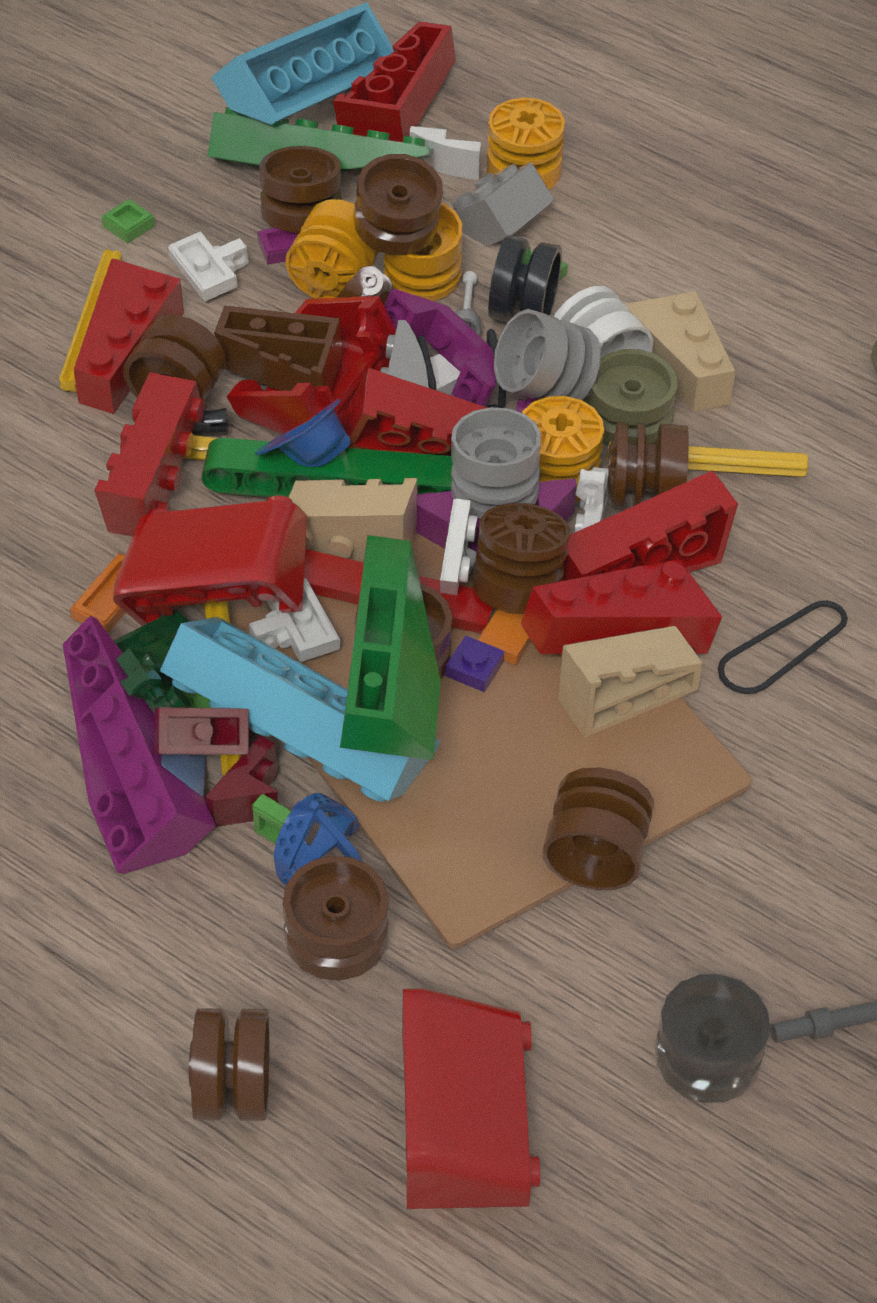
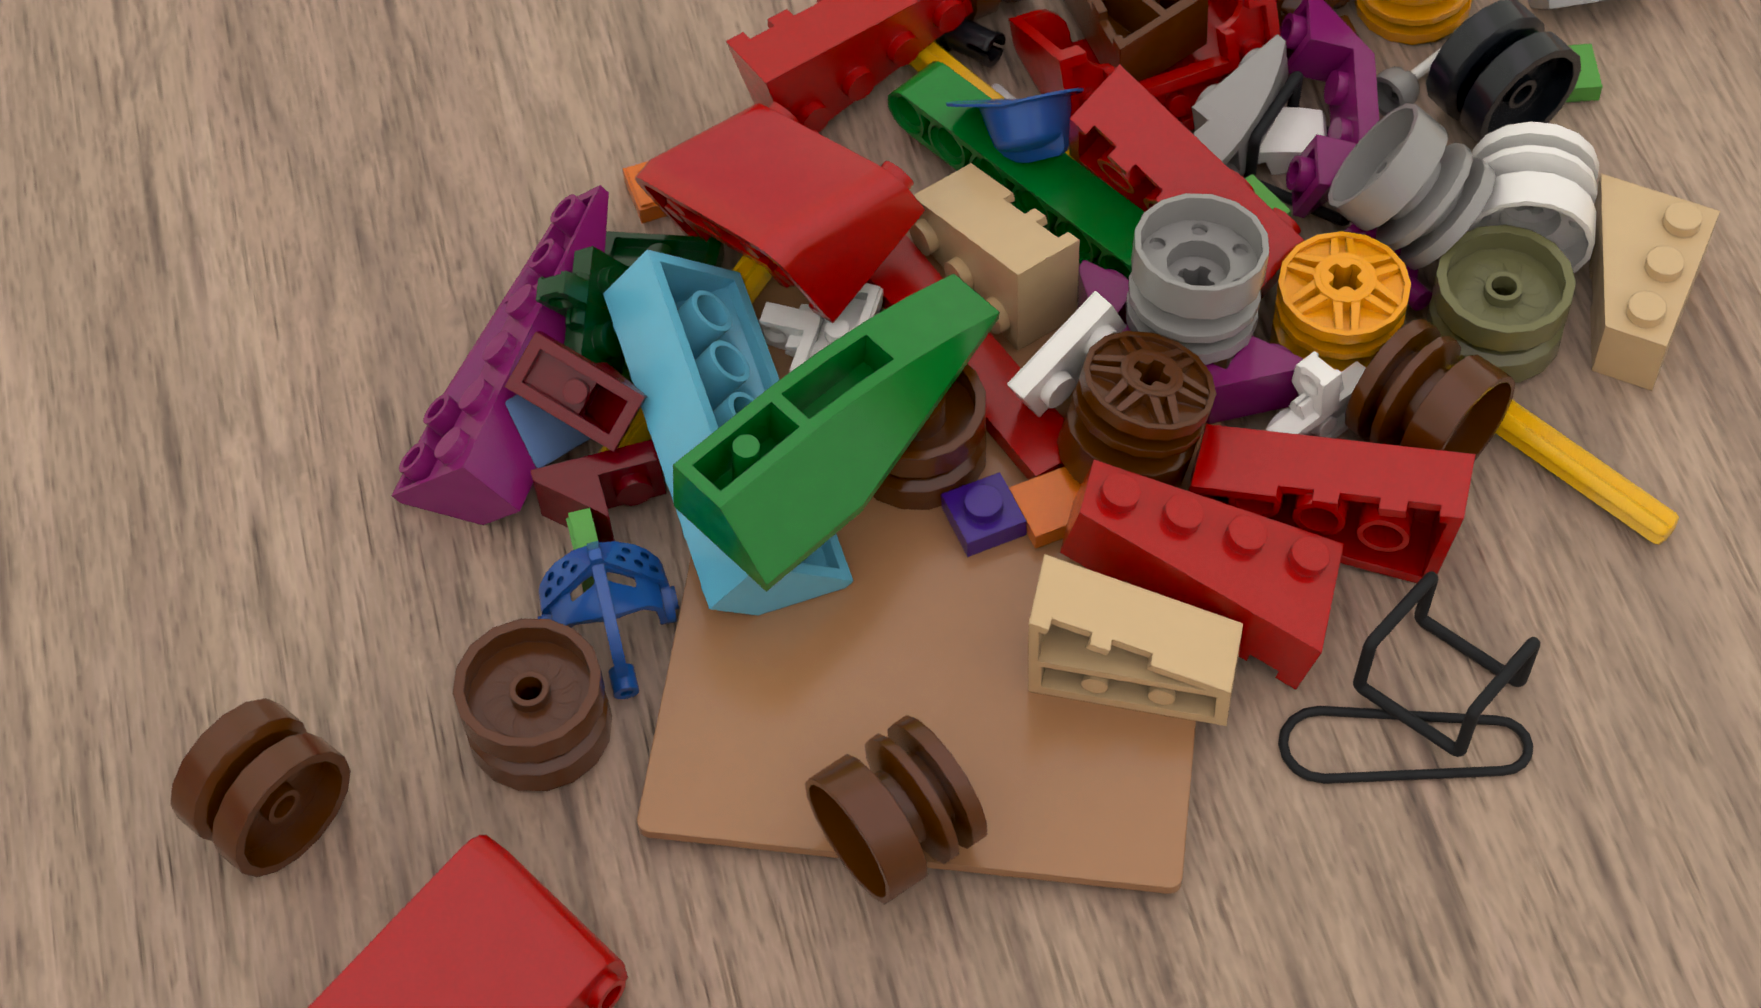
camera: 45 degrees right, 5 degrees up
none -> black piece [1353,571,1541,757]

